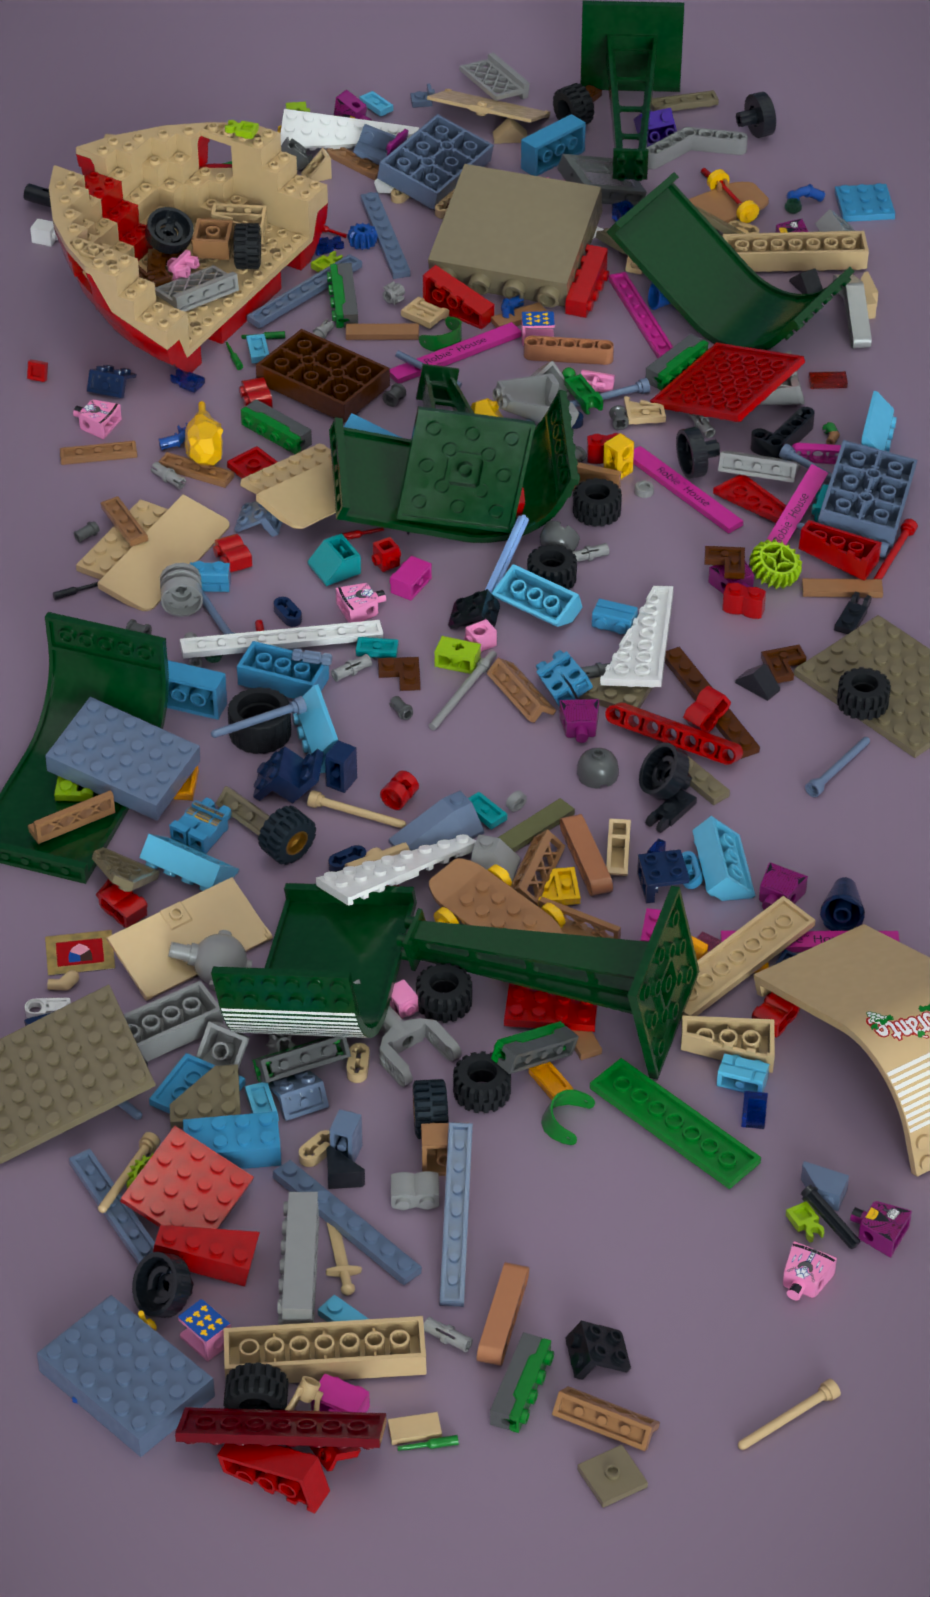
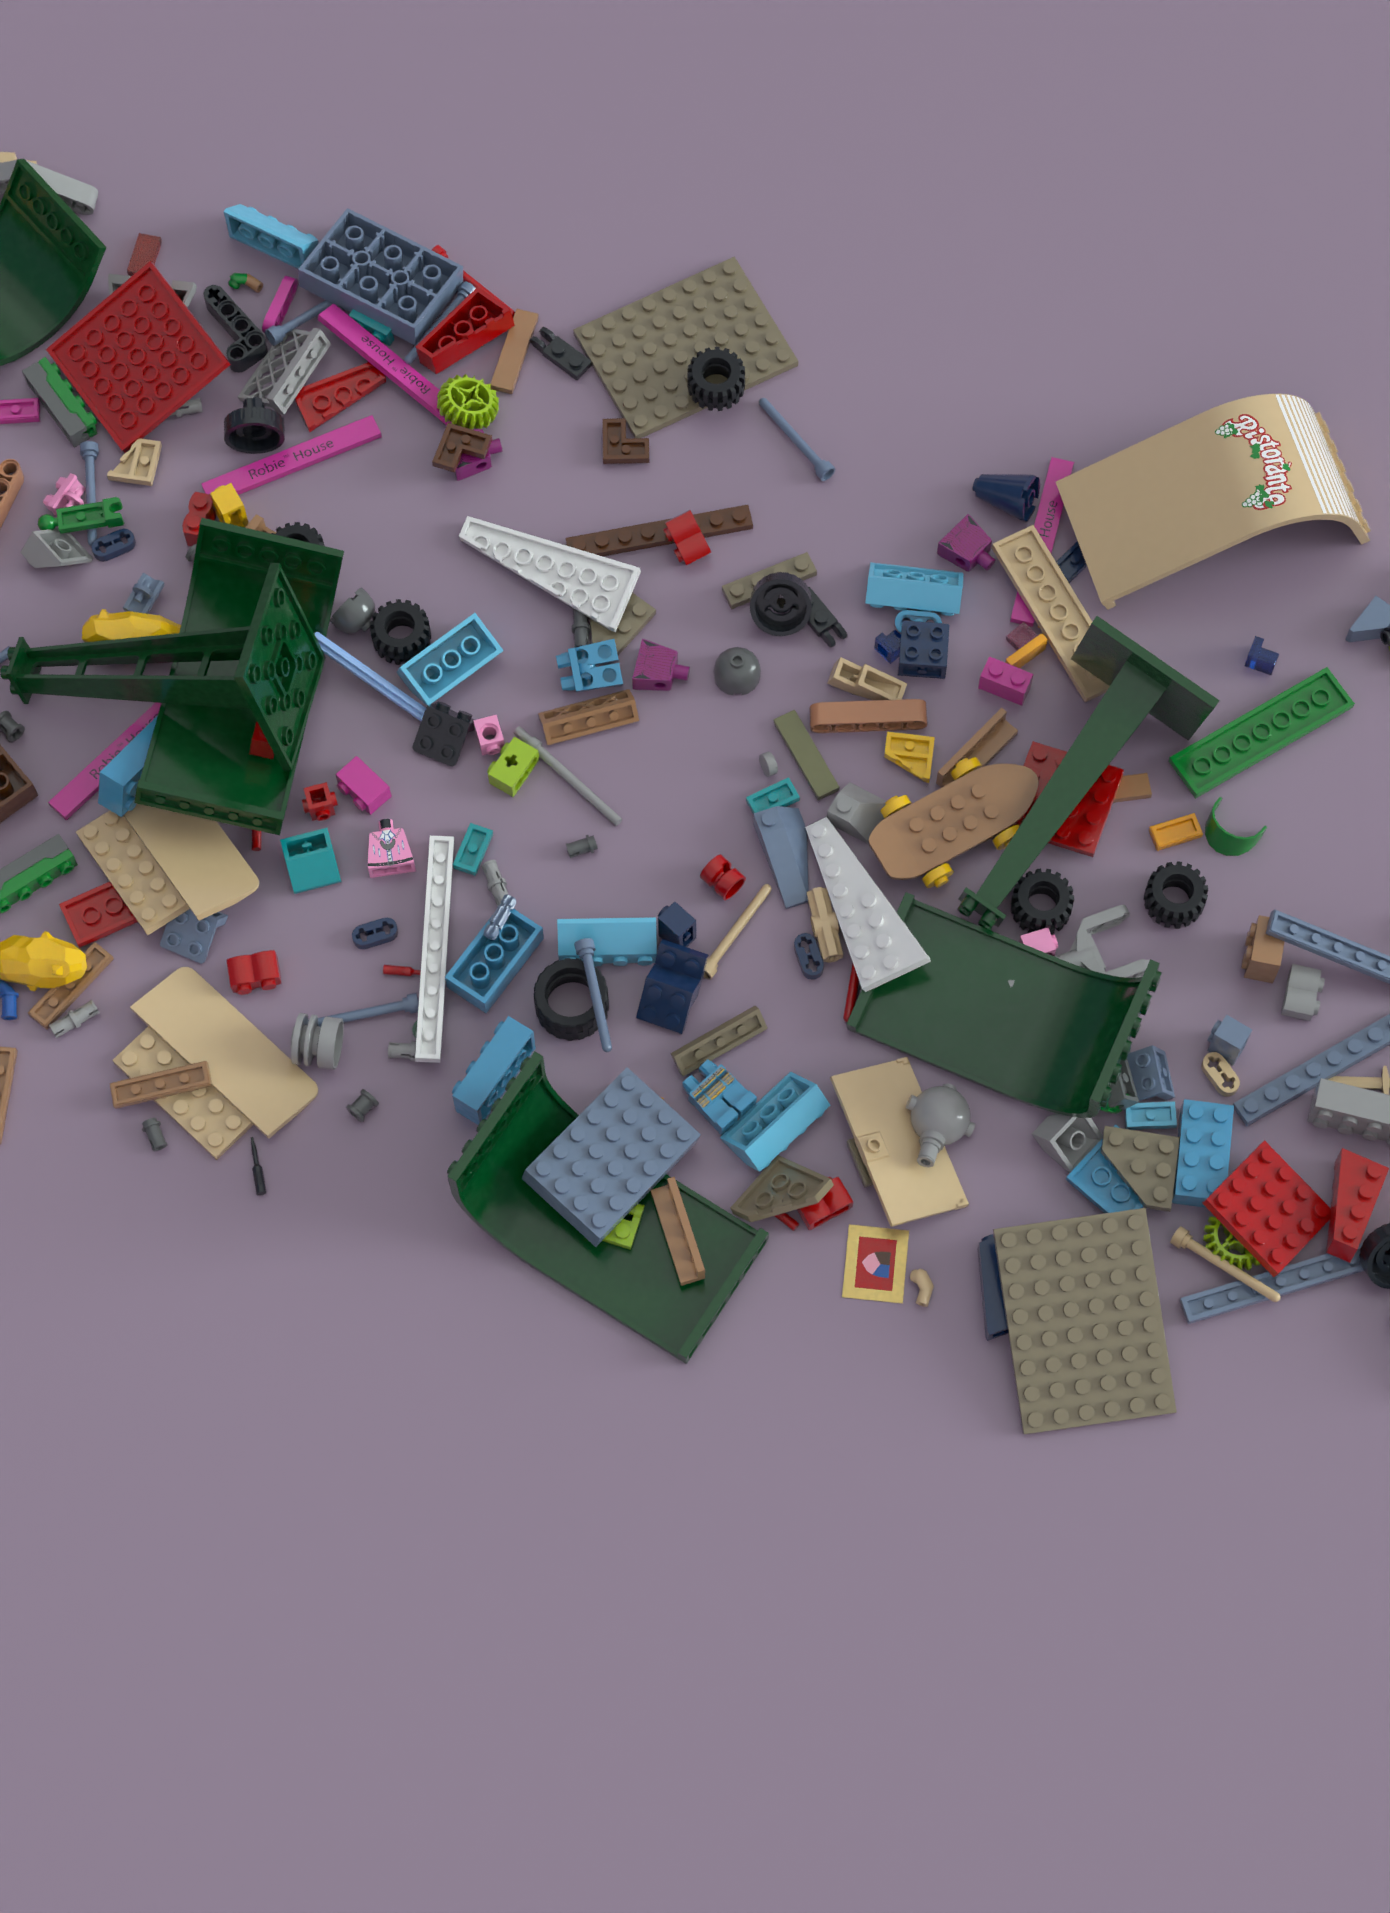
camera: 75 degrees left, 25 degrees up
white piece [25,998,71,1018] -> none
light grey brick [124,980,224,1062] -> none
dark azure brick [190,561,231,592] -> none
black wheel [258,805,316,865] -> none
black slope [326,1145,365,1189] -> none
reddish brown plate [378,657,420,691] -> none
black wheel [413,1079,449,1139] -> none
dark grey piece [491,1021,579,1074] -> none
light grey cone [493,374,579,428] -> none
medium nougat fence [511,829,565,905] -> none
light grey pin [573,543,609,562] -> none
dark azure brick [592,599,638,634] -> none
red beam [605,702,743,765] -> none
dark grey bush [609,405,629,430] -> none
light grey tile [635,480,654,498] -> none
tan wedge [681,1016,775,1073] -> none
medium azure brick [717,1053,770,1097] -> none
red brick [722,583,766,619] -> none
black slope [735,664,780,701] -> none
red brick [752,992,800,1038] -> none

